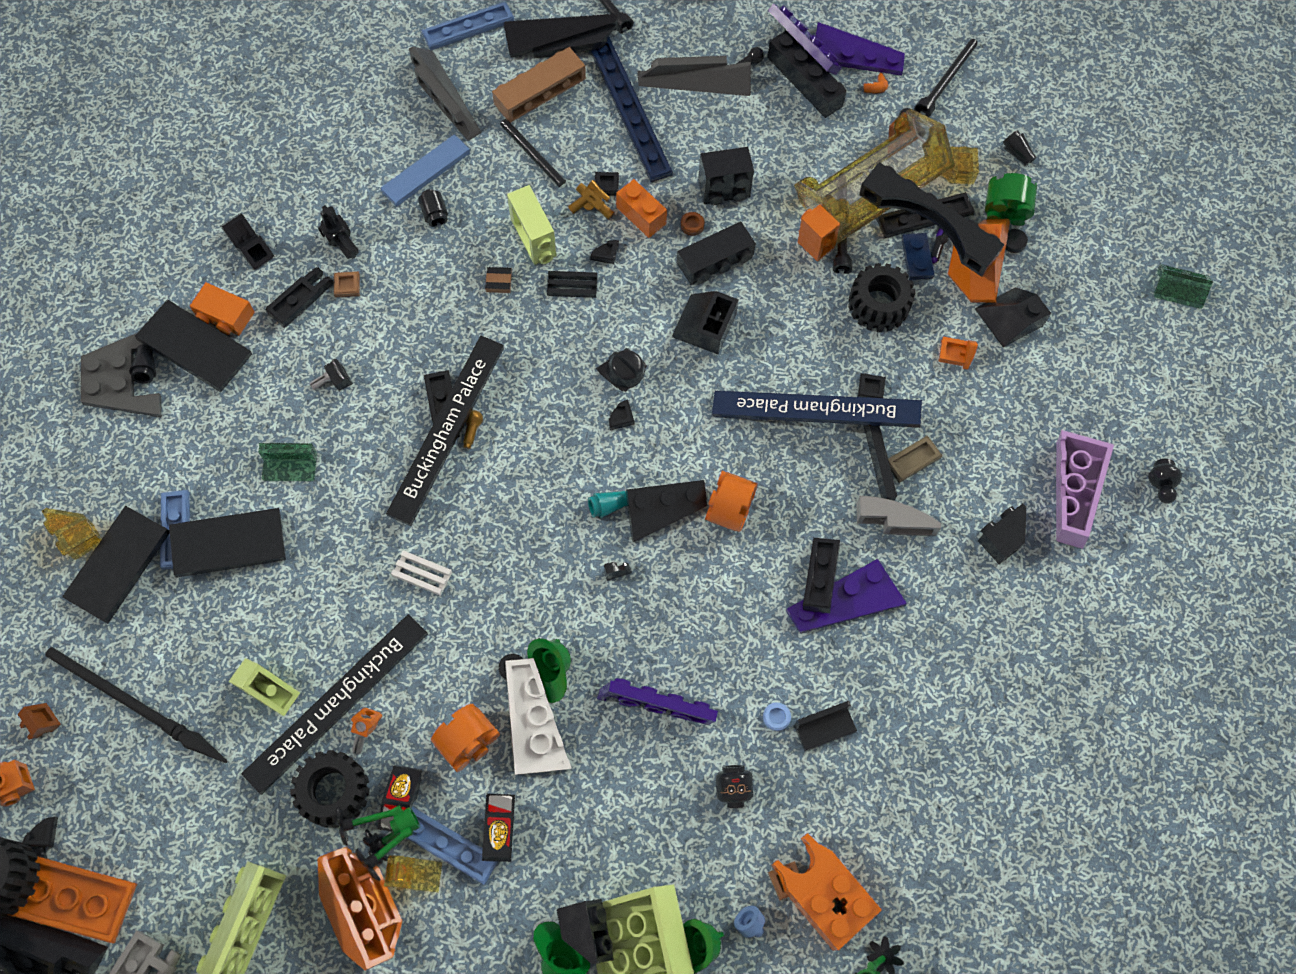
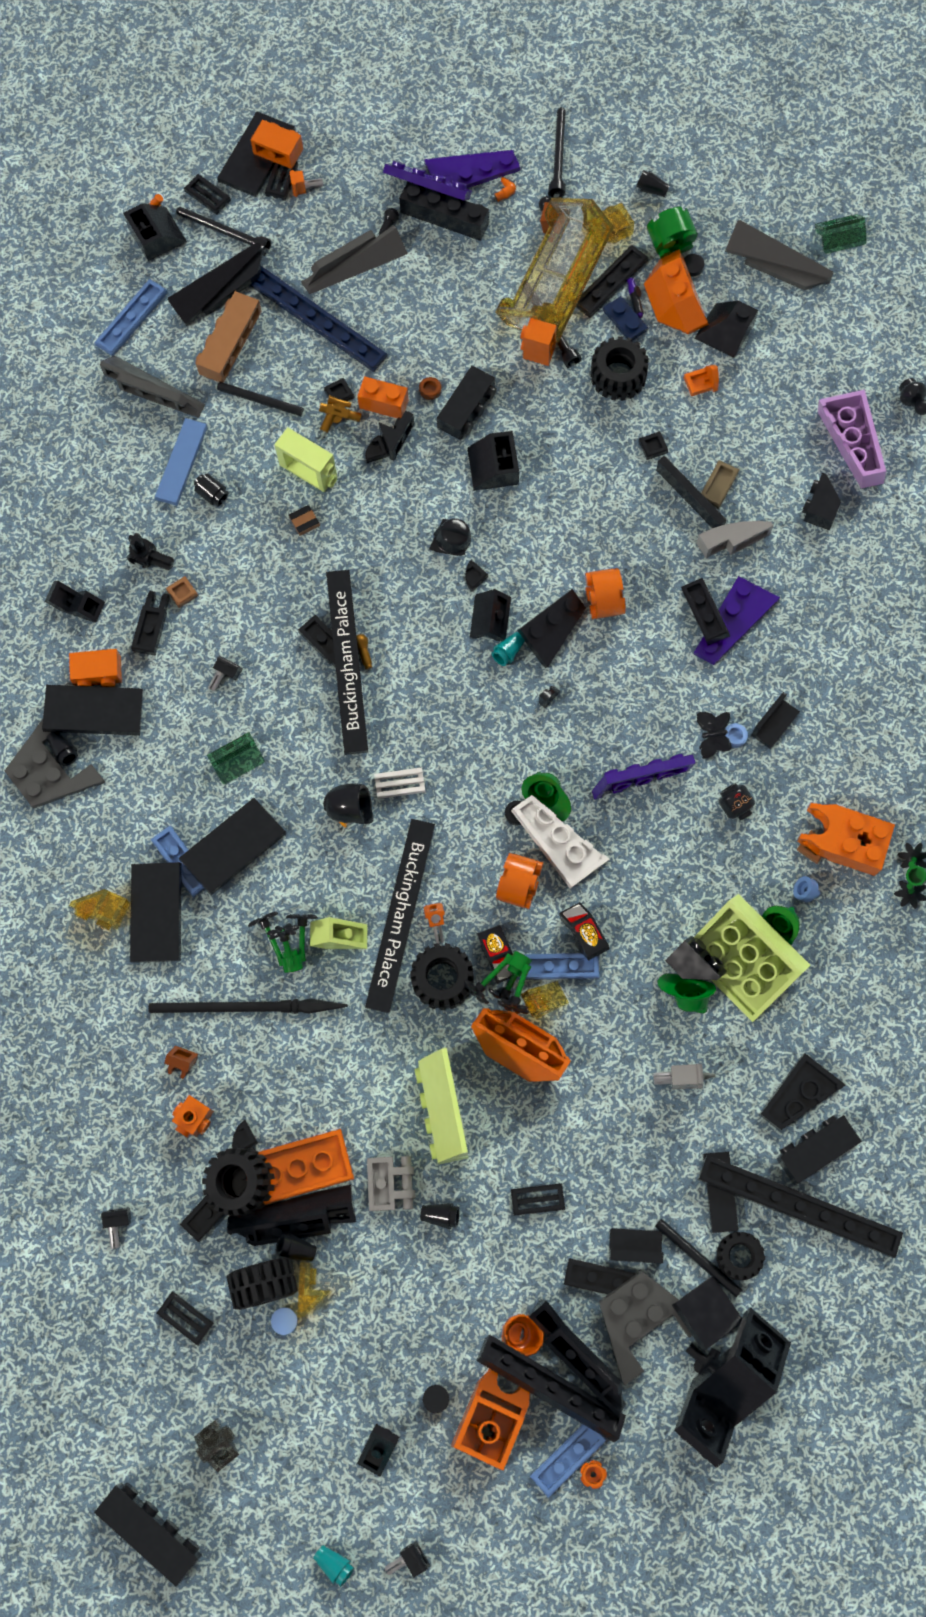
camera: 25 degrees left, 5 degrees up
black tile [547,271,597,298] -> none
black brick [698,147,754,205] -> none
dark blue tile [712,390,922,428] -> none
black arch [859,162,1004,277] -> none
none -> plant [248,911,318,973]
none -> black piece [323,783,374,828]
none -> black slope [379,411,414,461]
none -> black panel [470,589,511,642]
none -> black piece [697,712,732,759]
none -> dark grey wedge [725,220,833,291]

